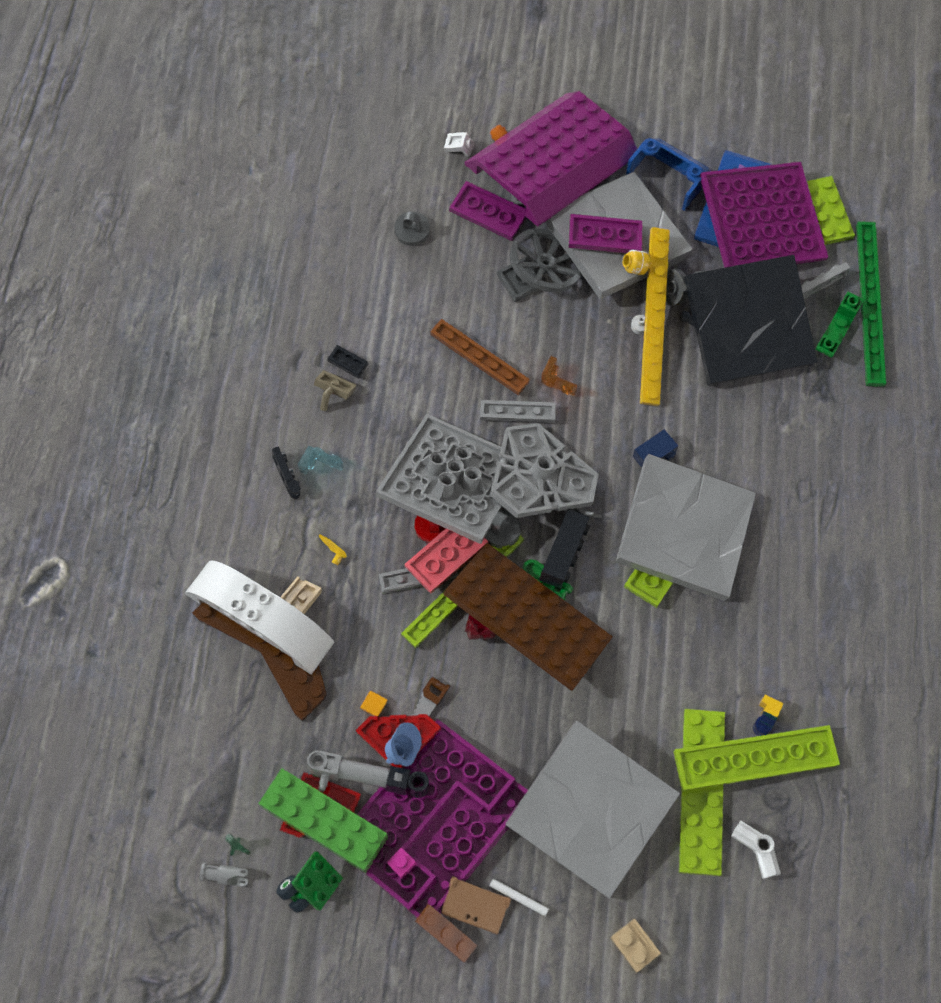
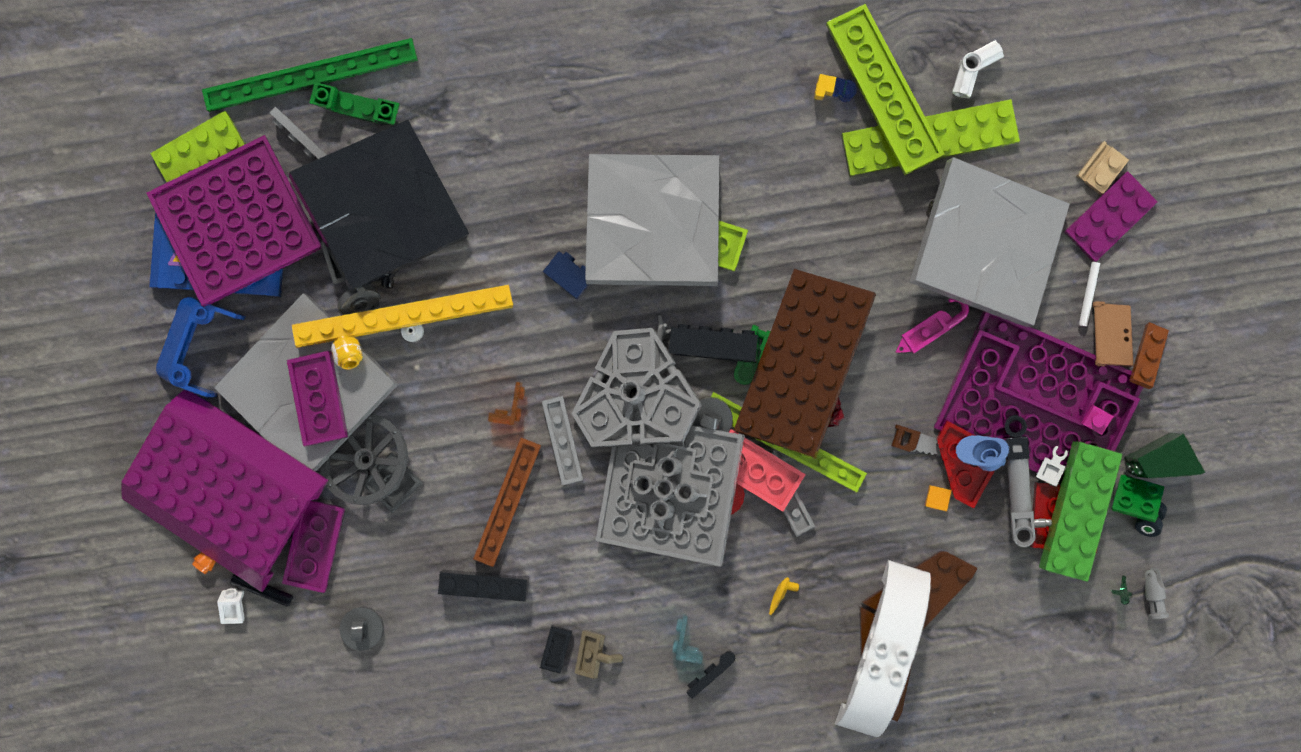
camera: 105 degrees left, 20 degrees up
tan plate [280,576,322,614] -> none
none -> black axle [230,574,293,607]
none -> black brick [438,569,529,602]
none -> dark pink plate [895,298,969,354]
none -> white plate [1035,446,1068,487]
none -> magenta plate [1064,171,1157,262]
none -> dark green slope [1124,433,1205,478]

